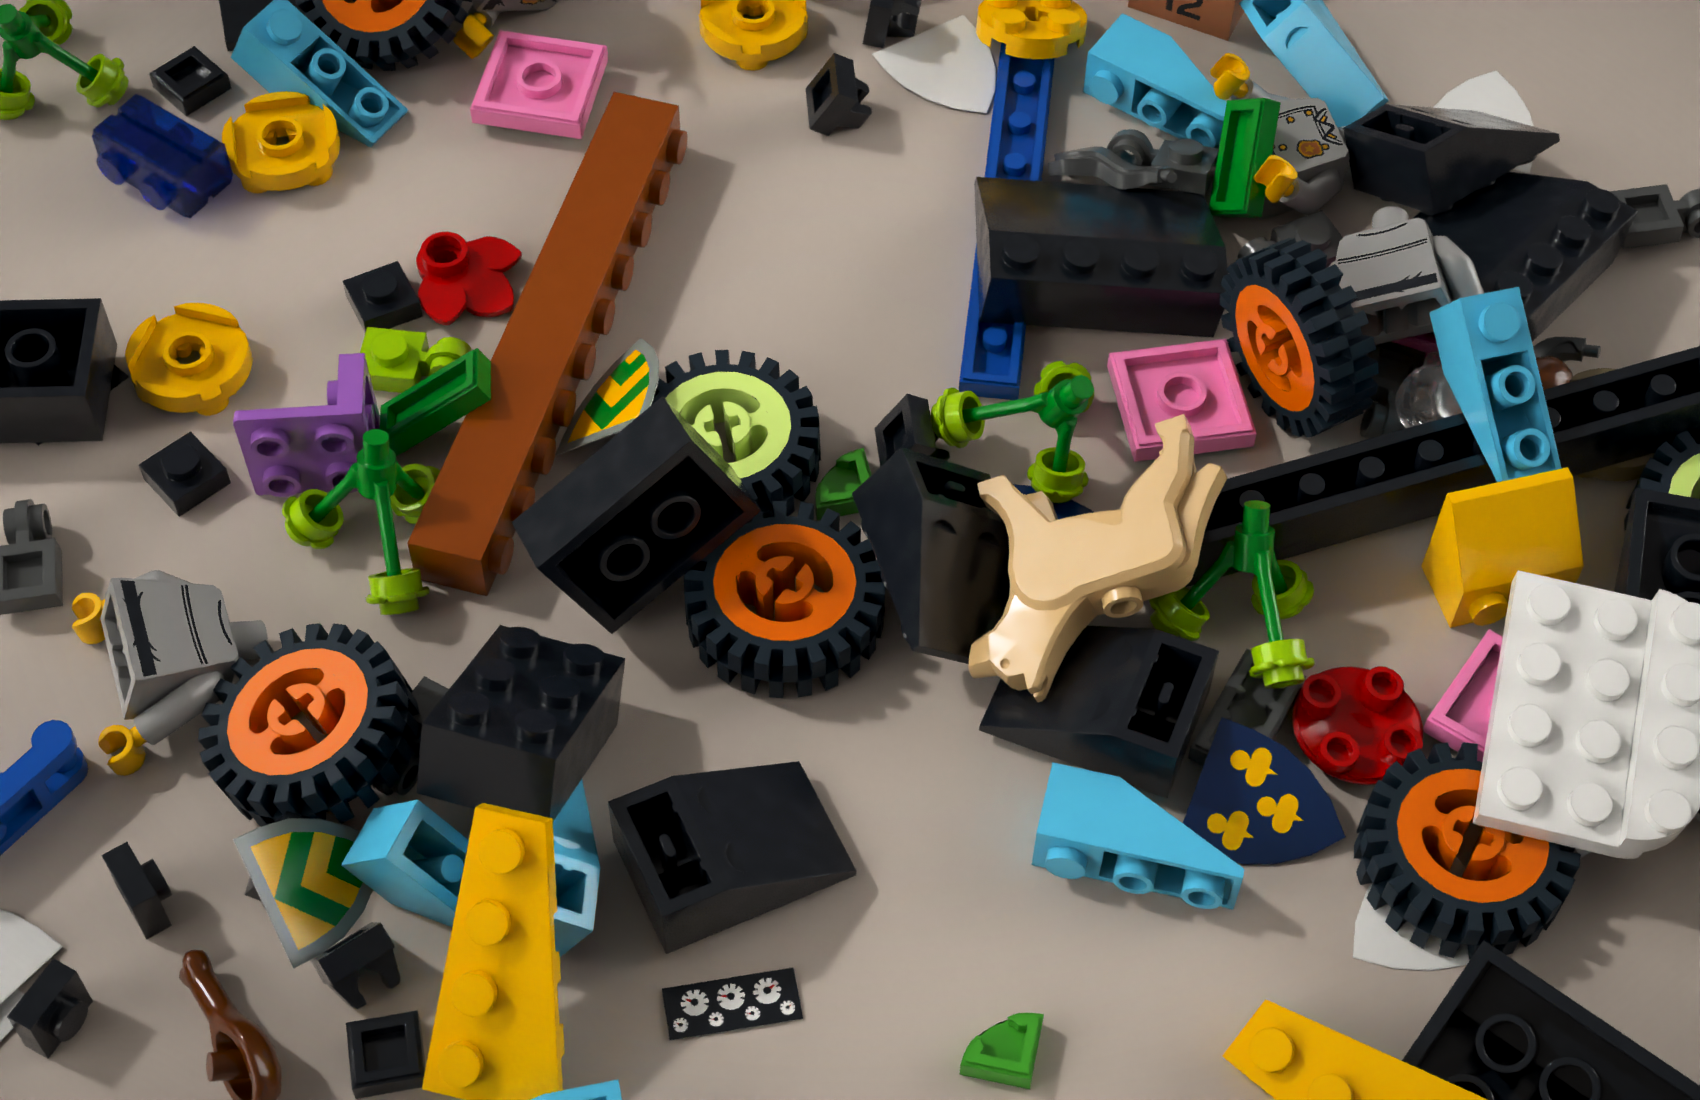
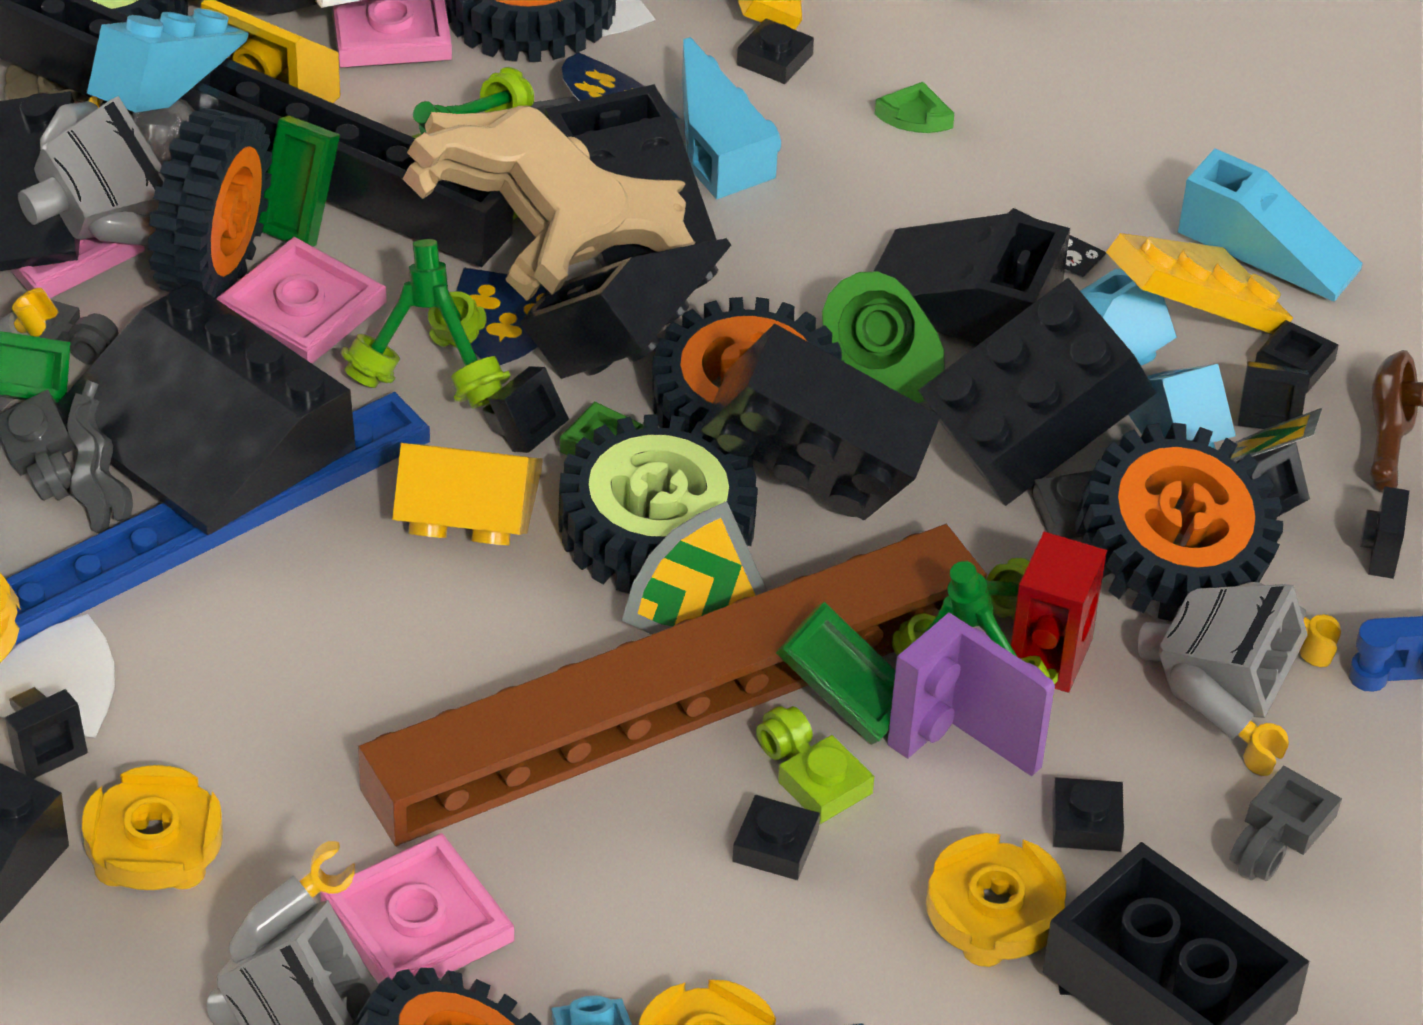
camera: 135 degrees left, 10 degrees down
red plate [416,232,522,326] -> none
black tile [805,53,872,136] -> none
red dish [1292,666,1423,785] -> none
none -> green tile [259,116,340,247]
none -> yellow slope [392,443,543,546]
none -> black plate [737,18,814,84]
none -> bright green piece [822,271,945,403]
none -> red brick [1011,531,1107,693]

